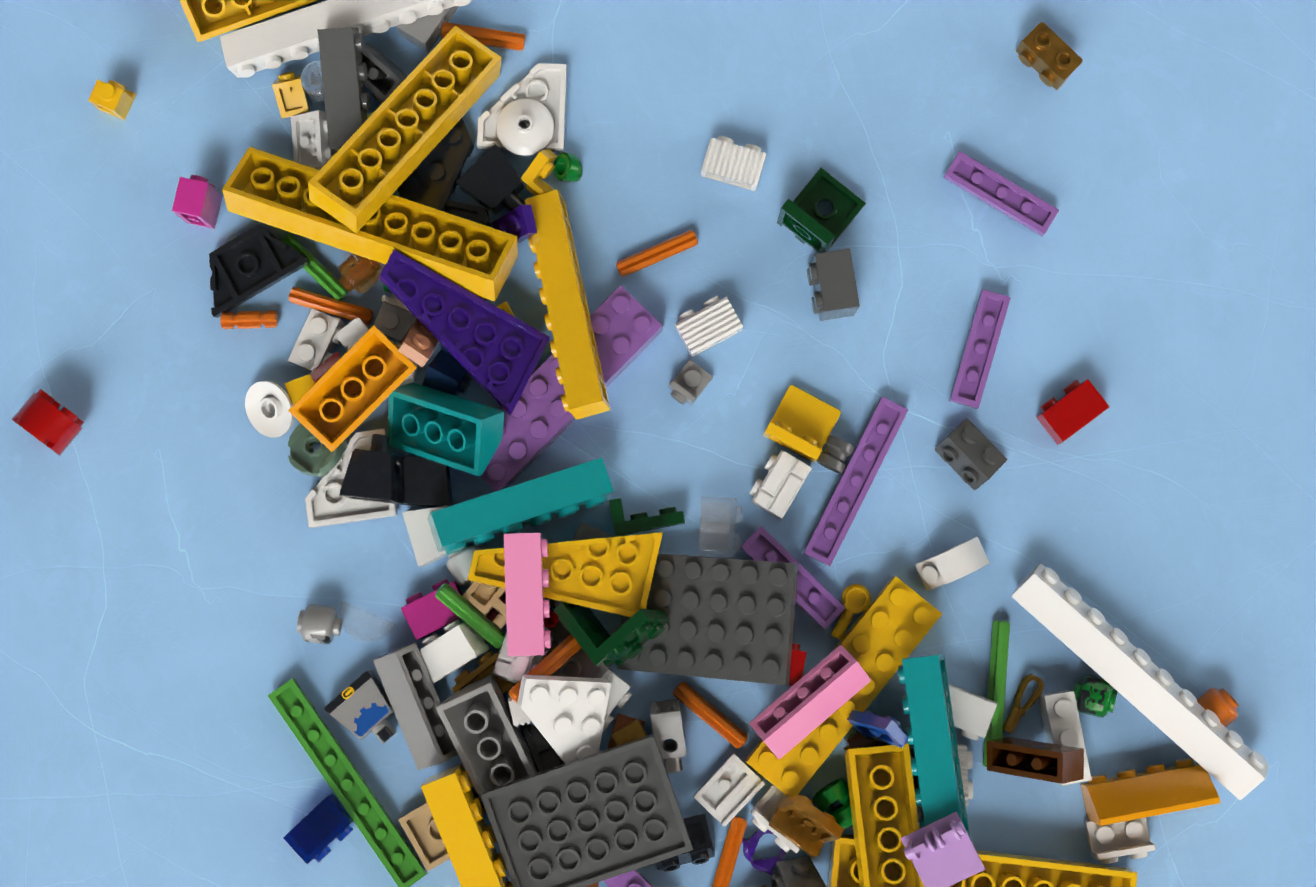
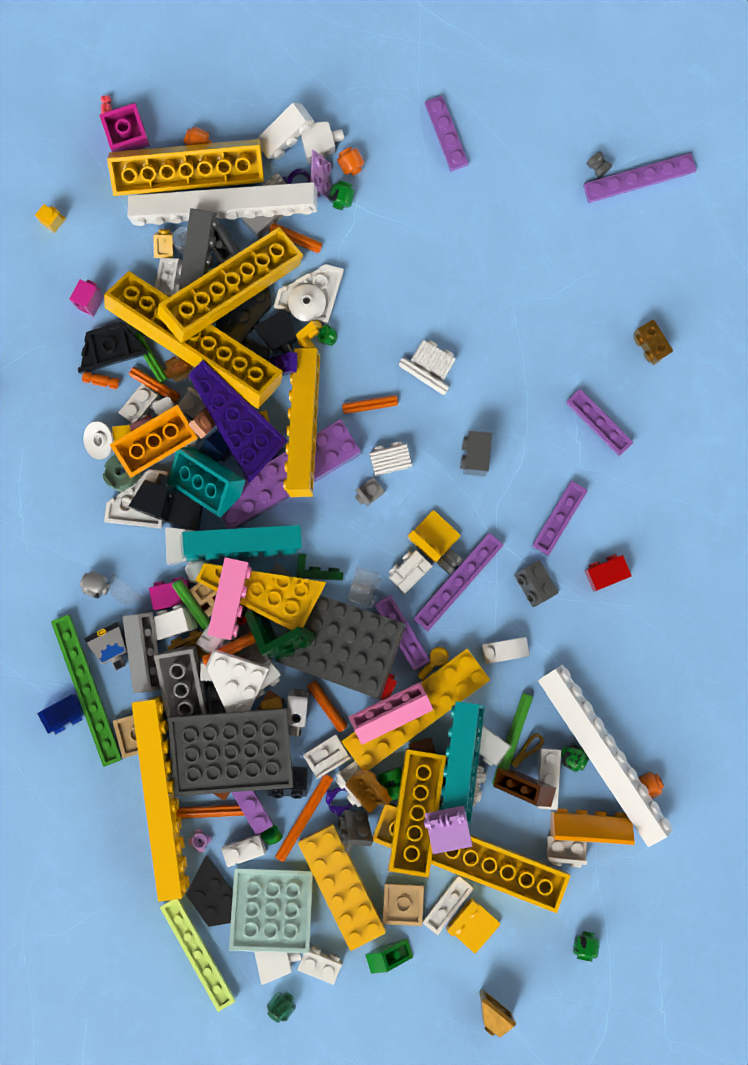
camera: 10 degrees right, 0 degrees up
dark green bracket [777,168,866,253] -> none
blue plate [847,710,909,748] -> none
none -> white axle [399,357,449,395]

